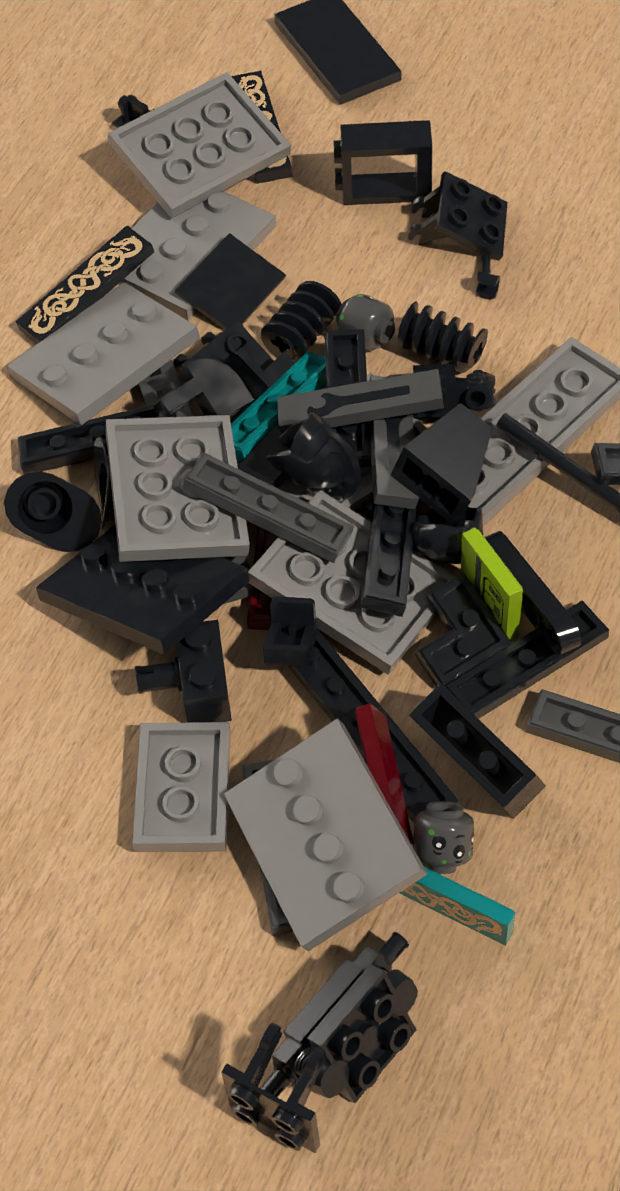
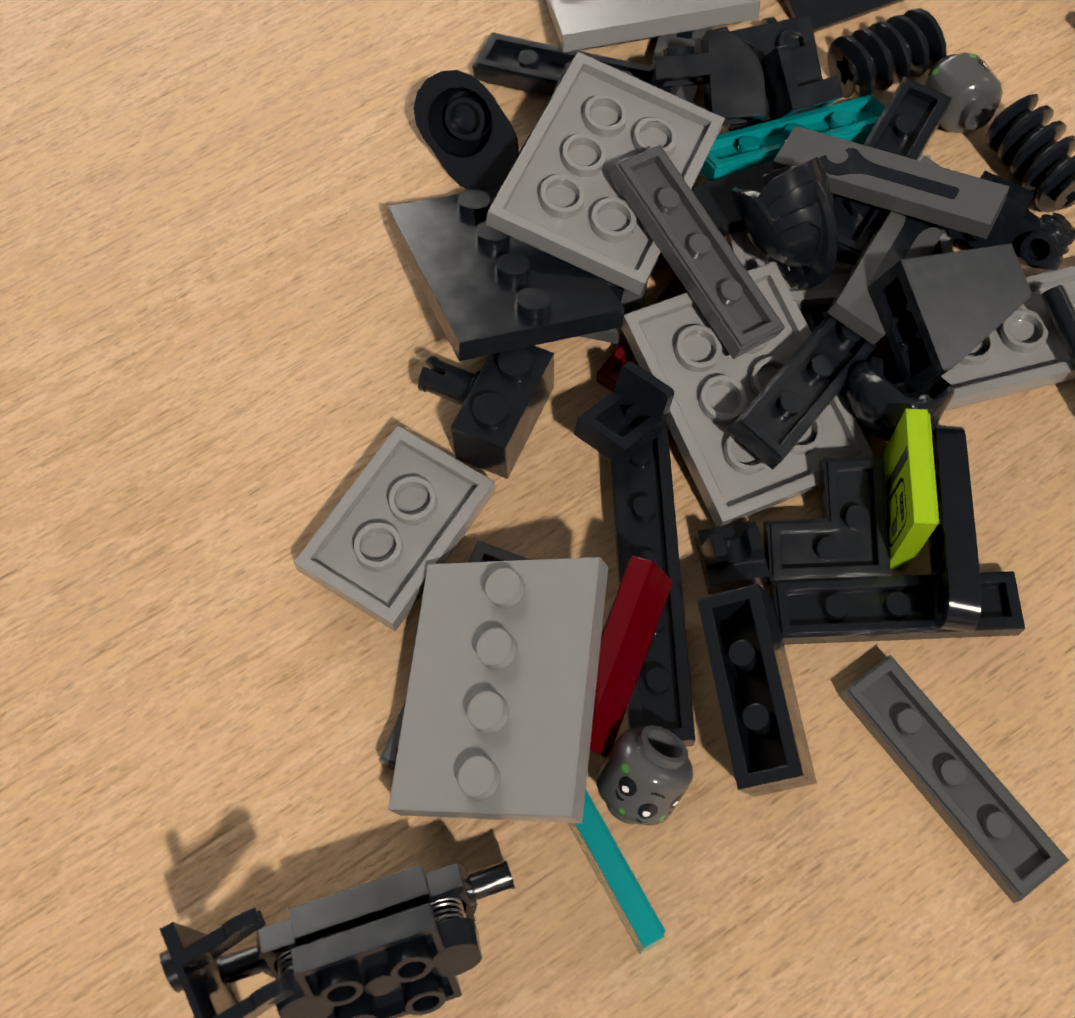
camera: 30 degrees right, 10 degrees up
none -> black tile [695,521,770,594]

